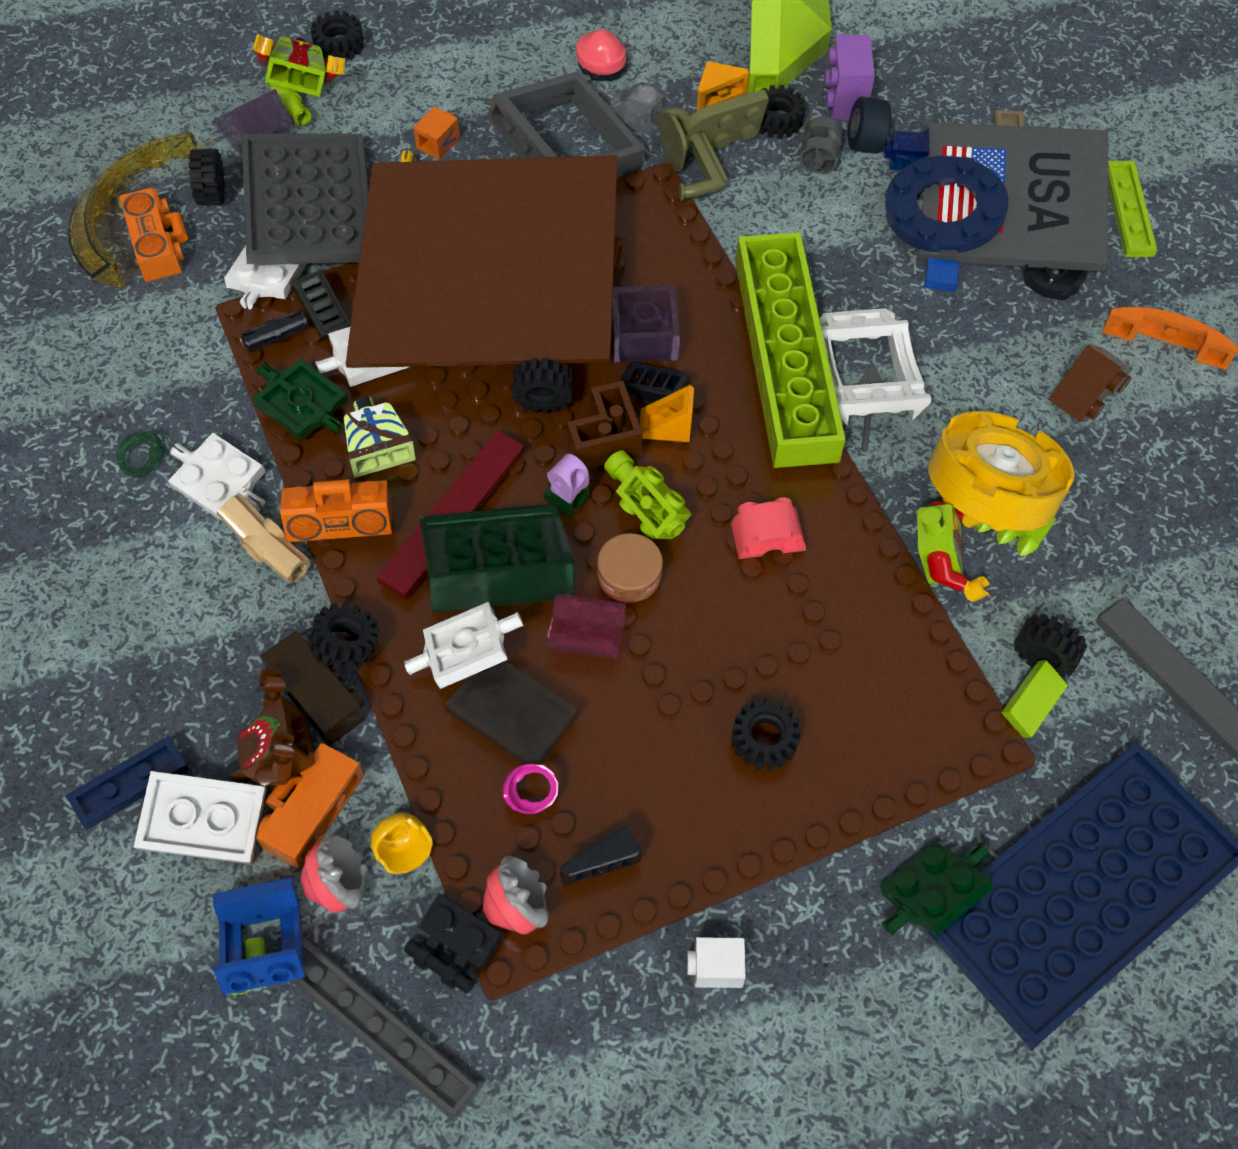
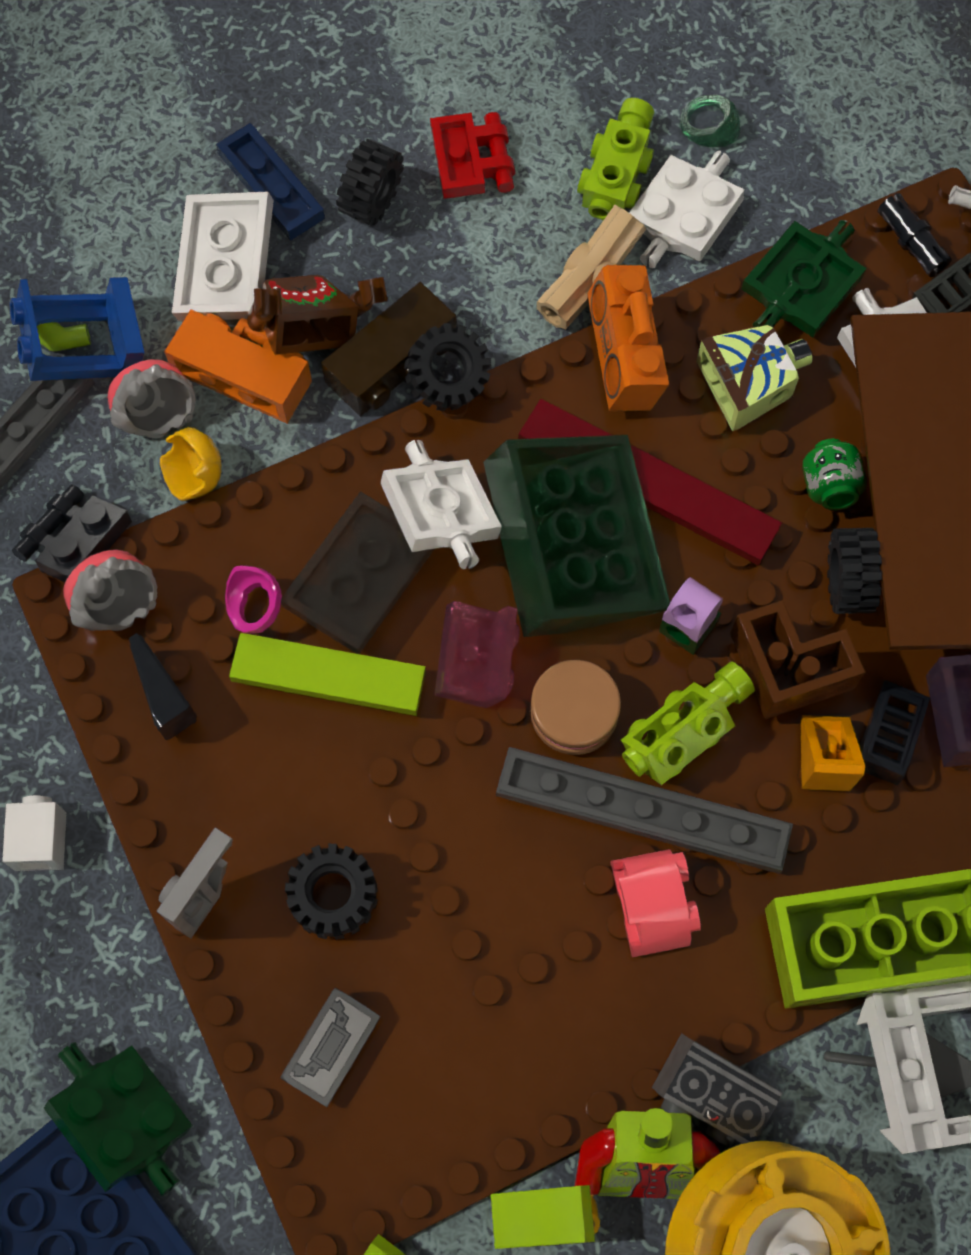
camera: 90 degrees right, 10 degrees up
none -> light grey wing [157,828,233,938]
none -> lime tile [229,633,426,716]
none -> slope [280,987,381,1107]
none -> black tyre [336,139,404,226]
none -> red plate [430,112,516,199]
none -> lime tile [491,1185,595,1249]
none -> dark grey tile [496,747,793,874]
none -> lime brick [577,98,655,220]
none -> brick [652,1033,783,1148]
none -> green head [802,438,867,510]

